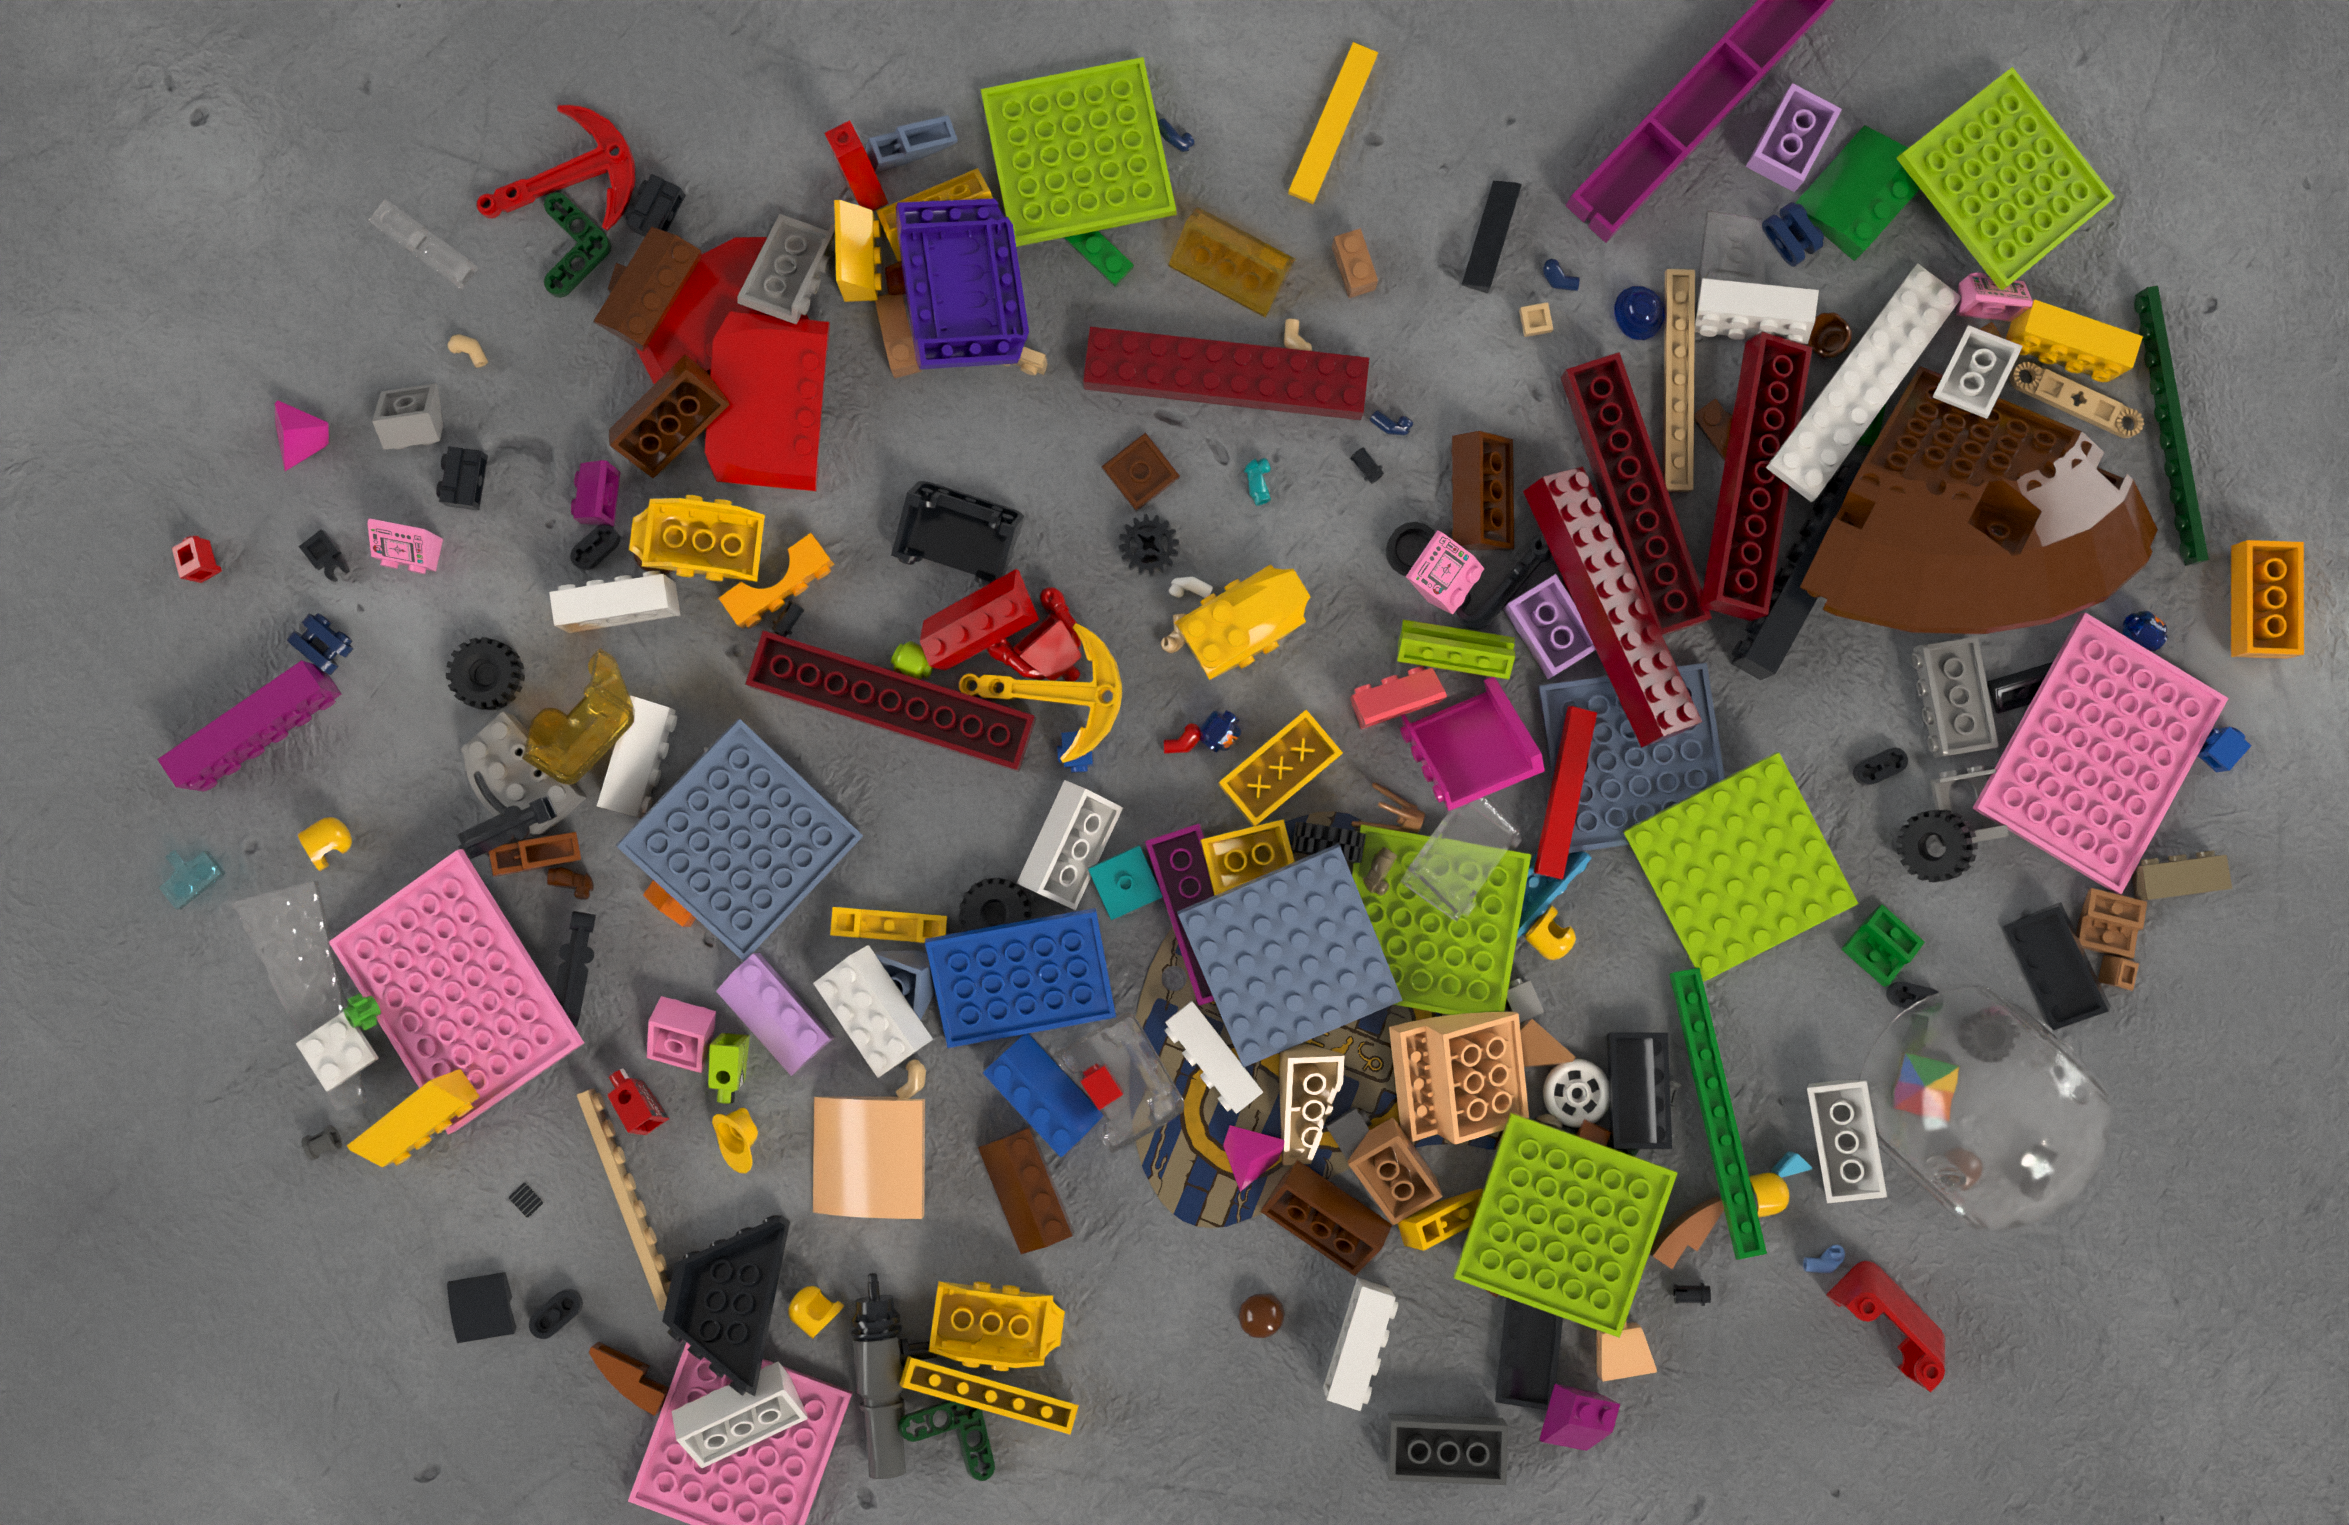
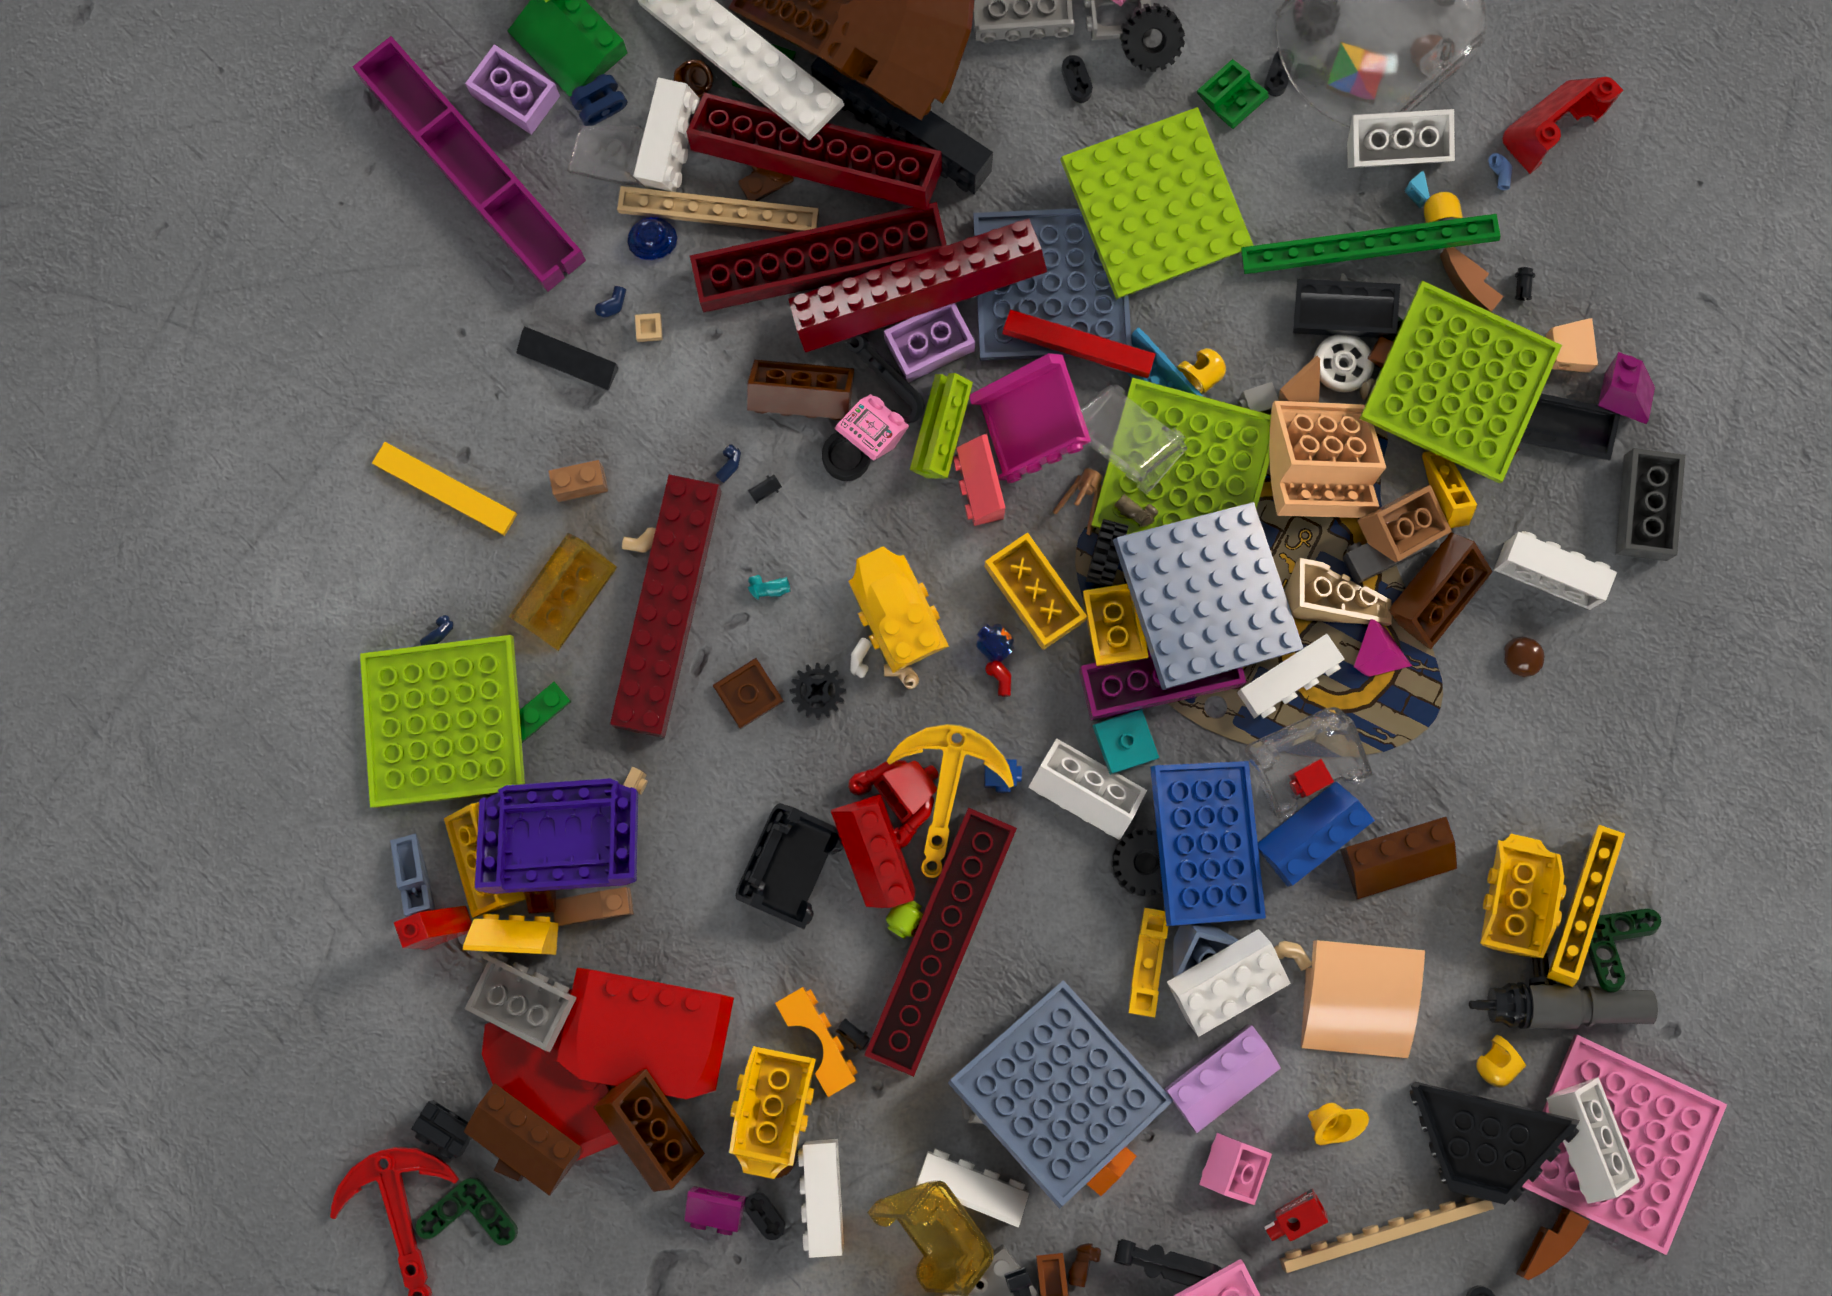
camera: 80 degrees left, 5 degrees down
lime torso [708,1033,750,1104] -> none

